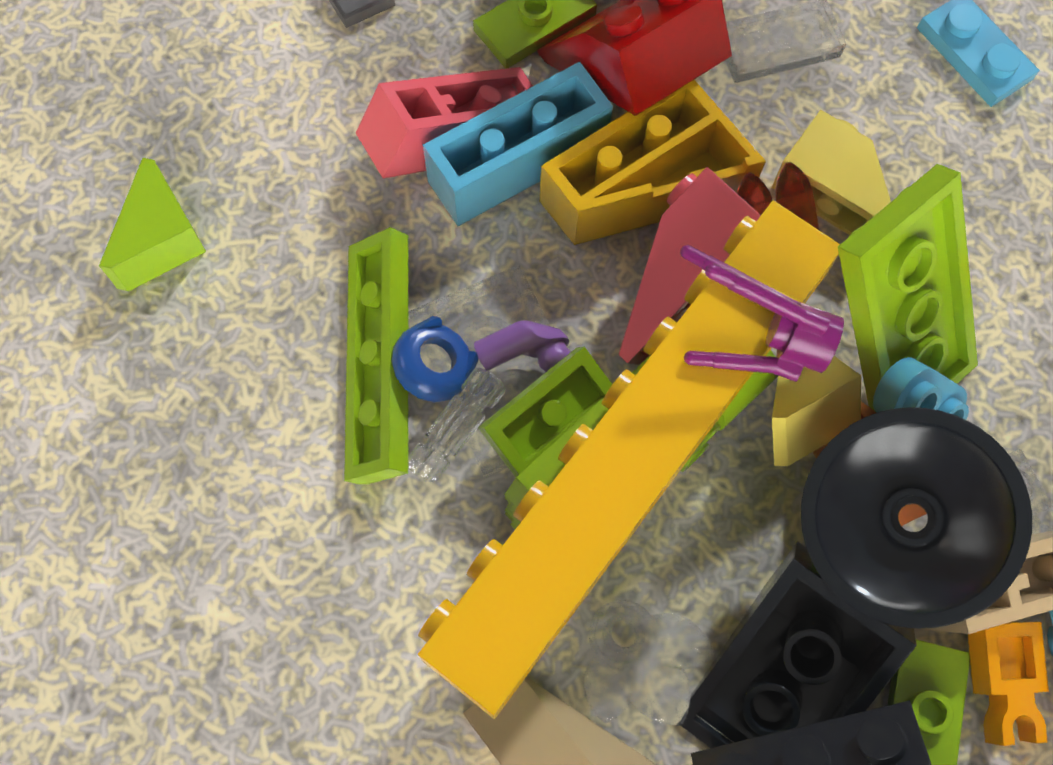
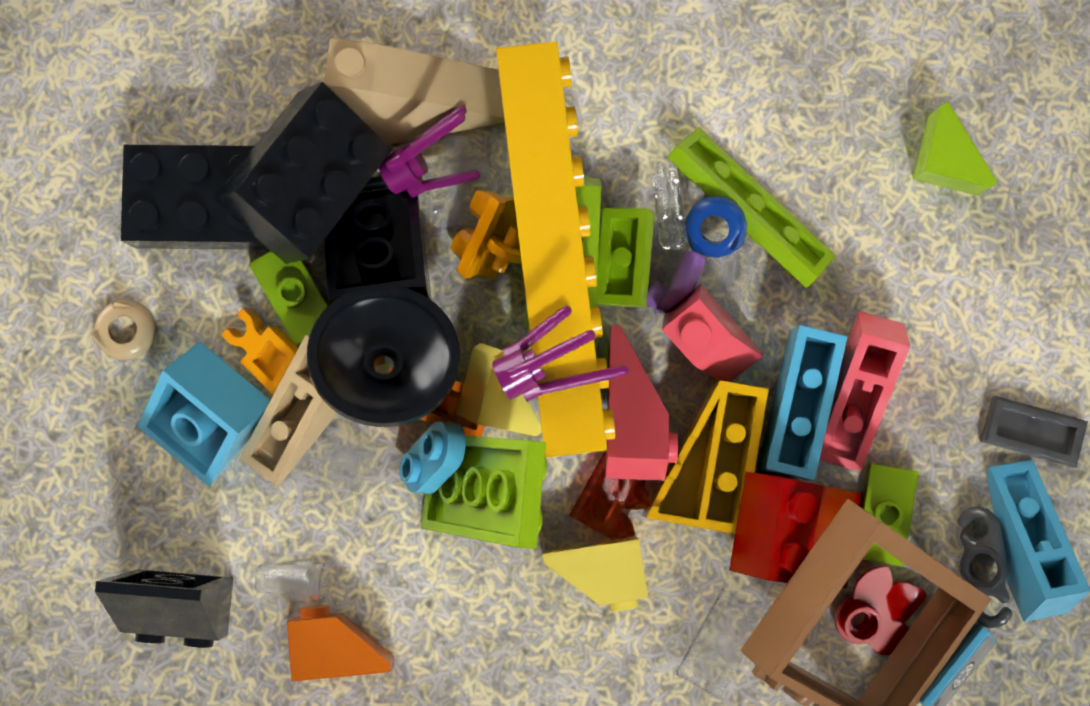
camera: 135 degrees right, 15 degrees up
none -> magenta plant [379,106,481,198]
none -> light orange hips [450,190,522,279]
none -> coral slope [661,284,763,382]

